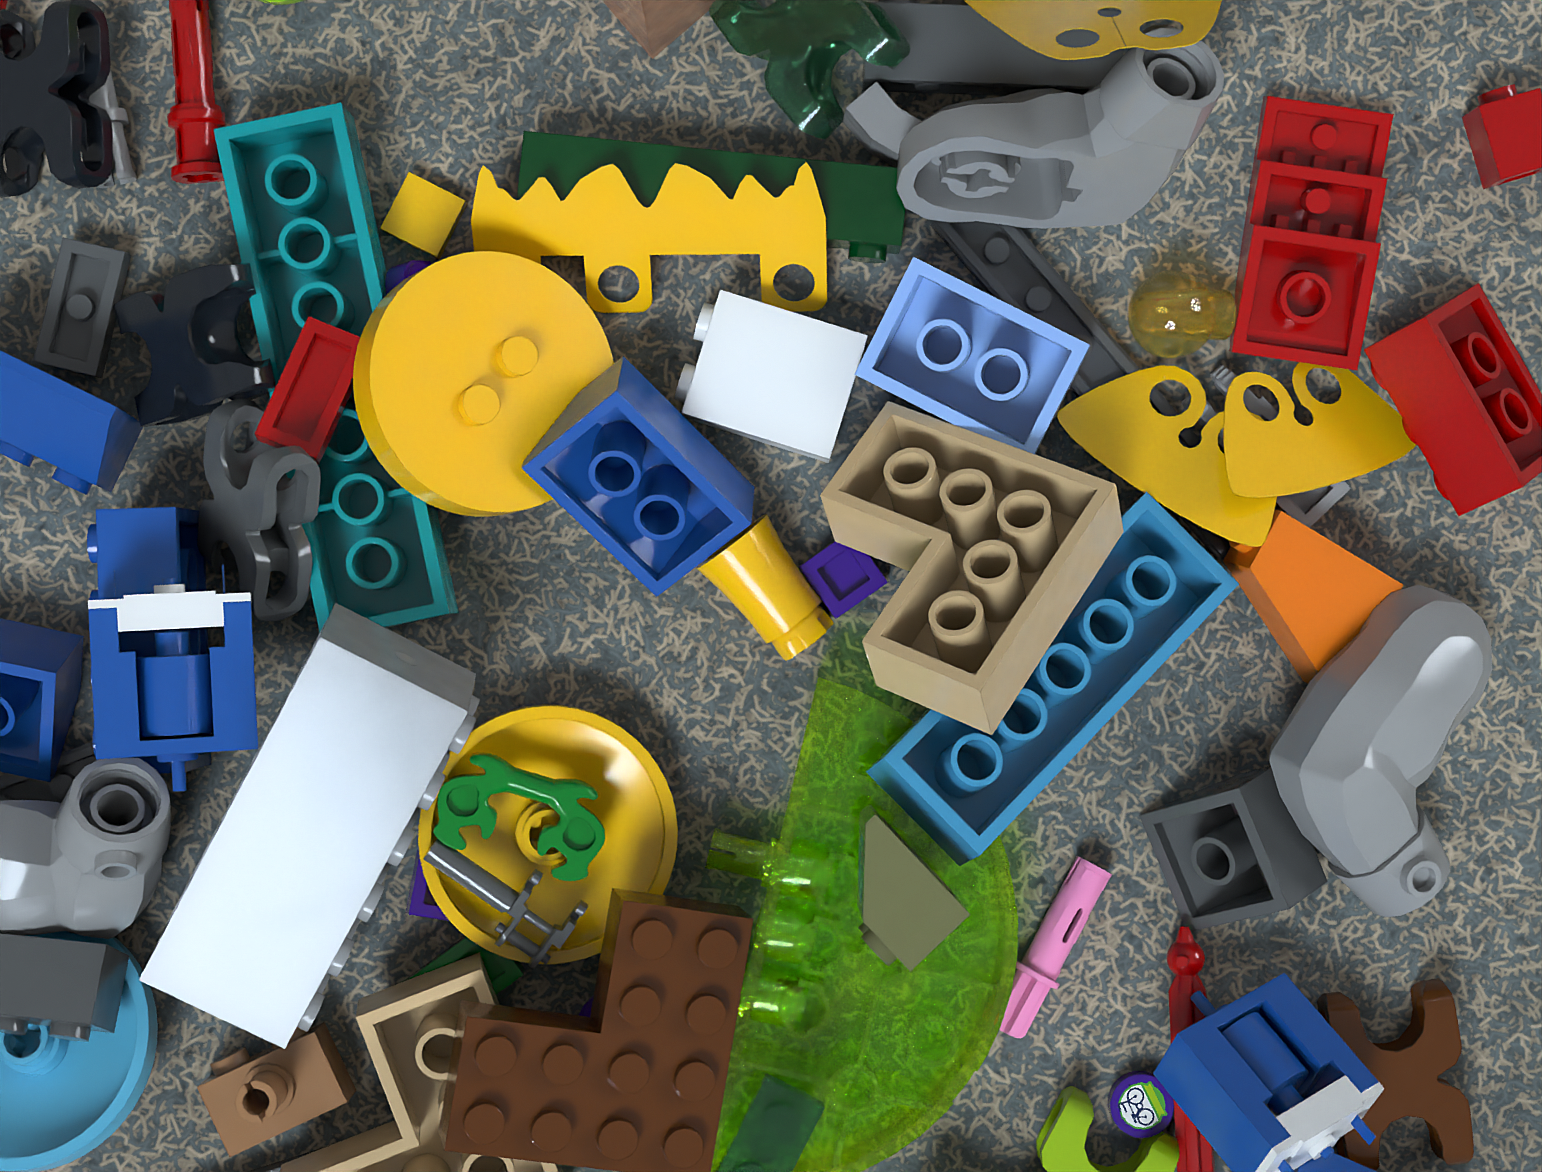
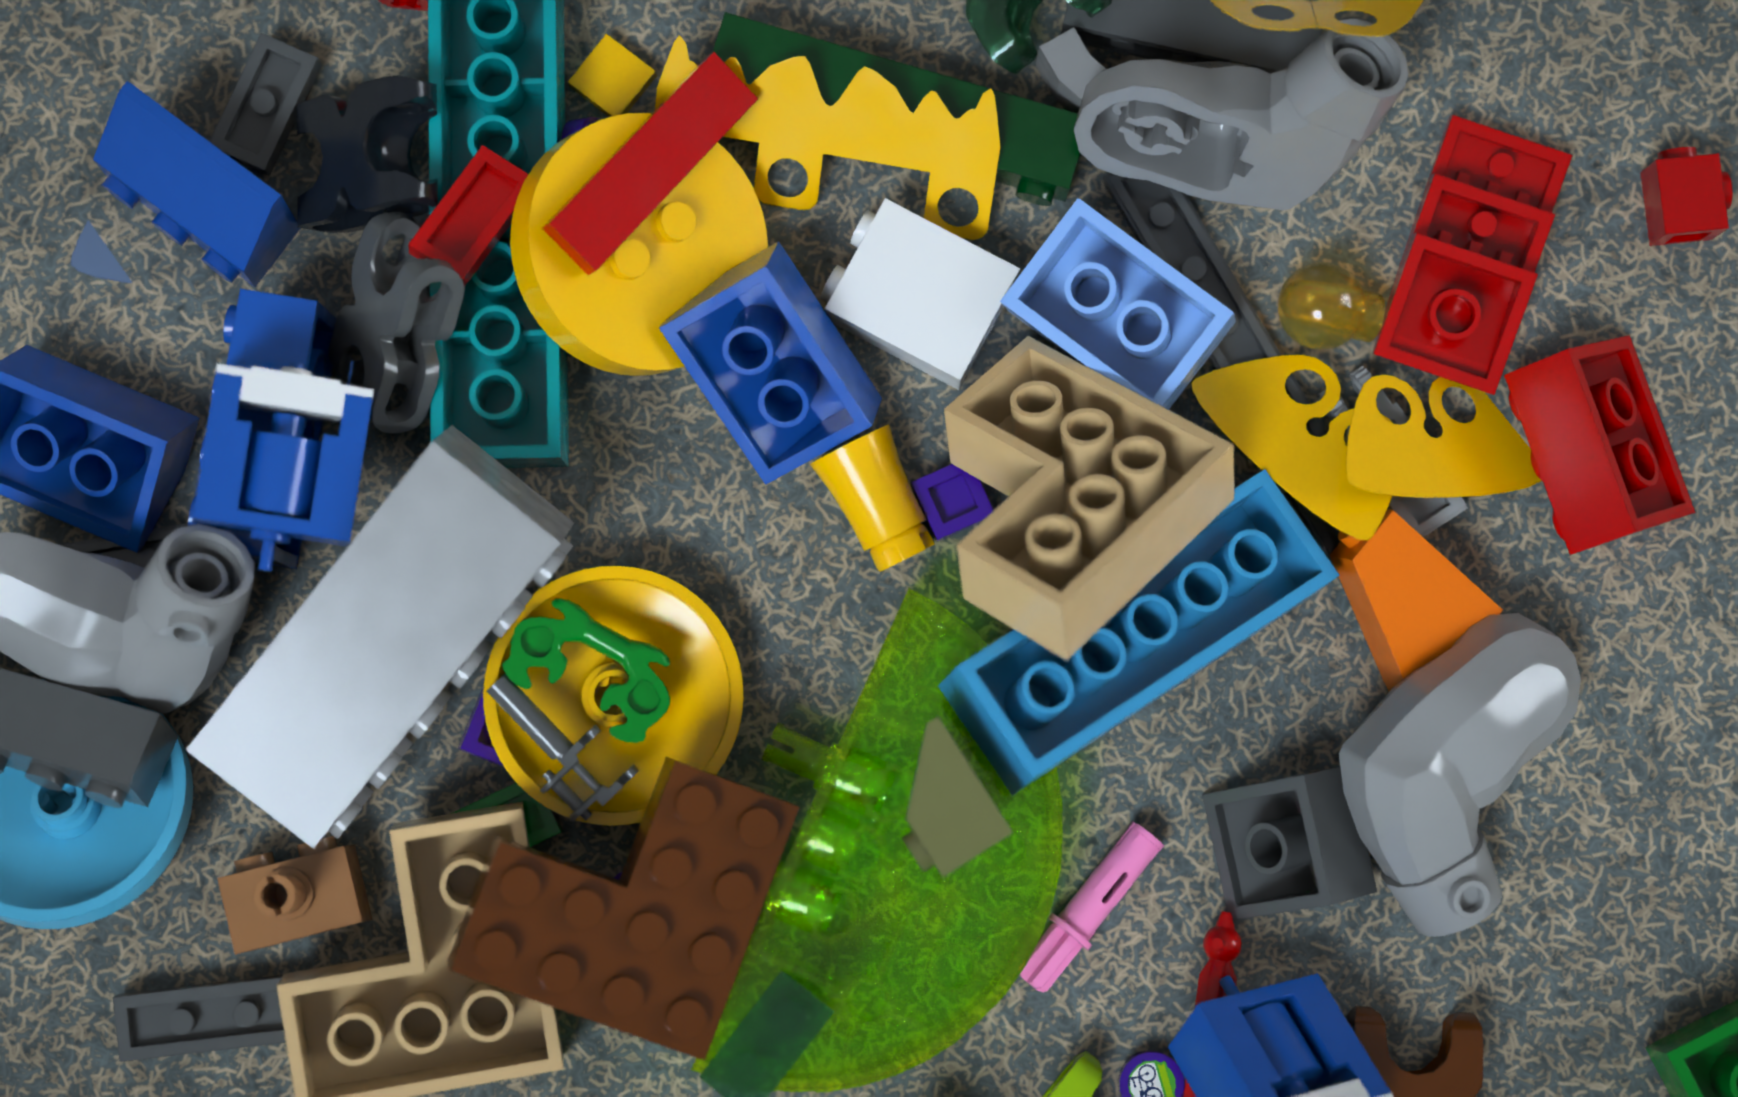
camera: 10 degrees right, 5 degrees down
none -> red tile [542,52,758,276]

